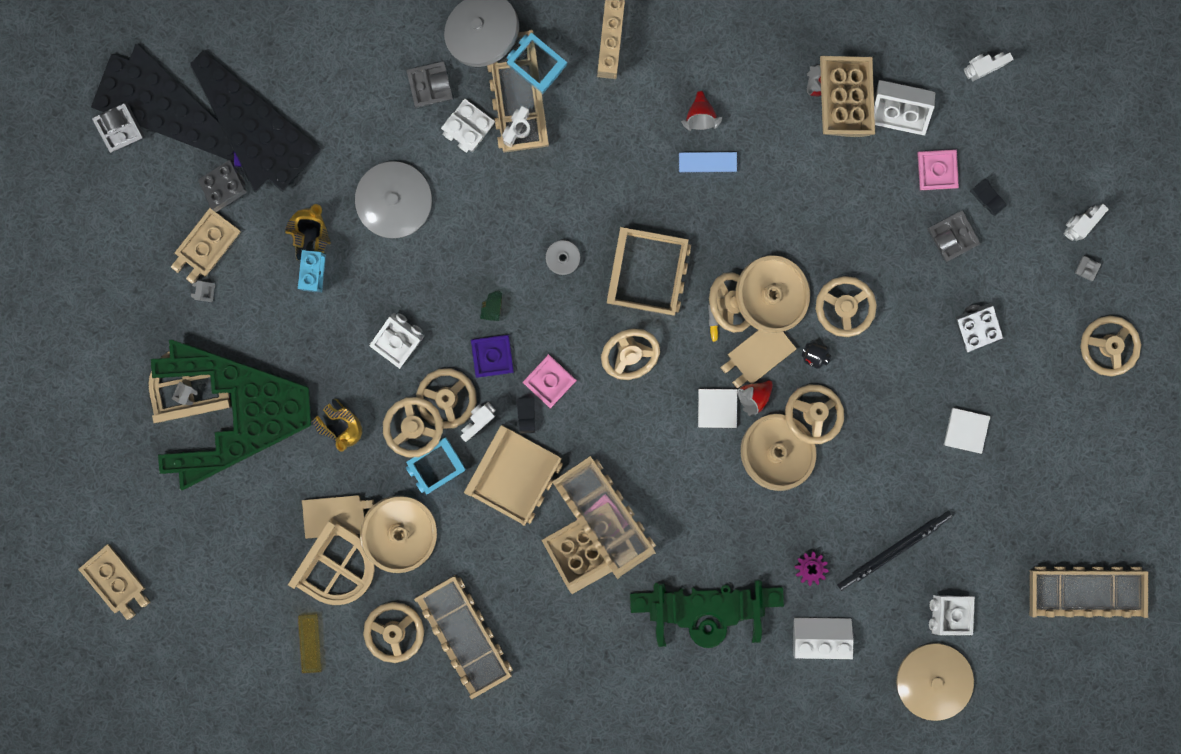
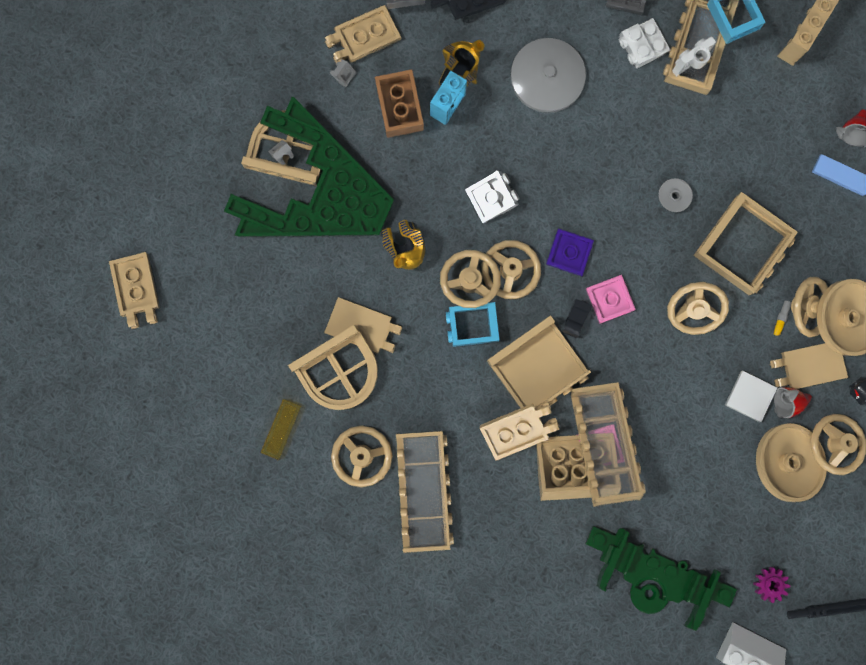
camera: 25 degrees right, 5 degrees down
tan dish [360,496,437,573] -> none
white plate [461,402,496,442] -> none
clear green rock [480,291,503,321] -> none
none -> medium nougat brick [375,70,424,138]
none -> tan tile [480,401,559,460]

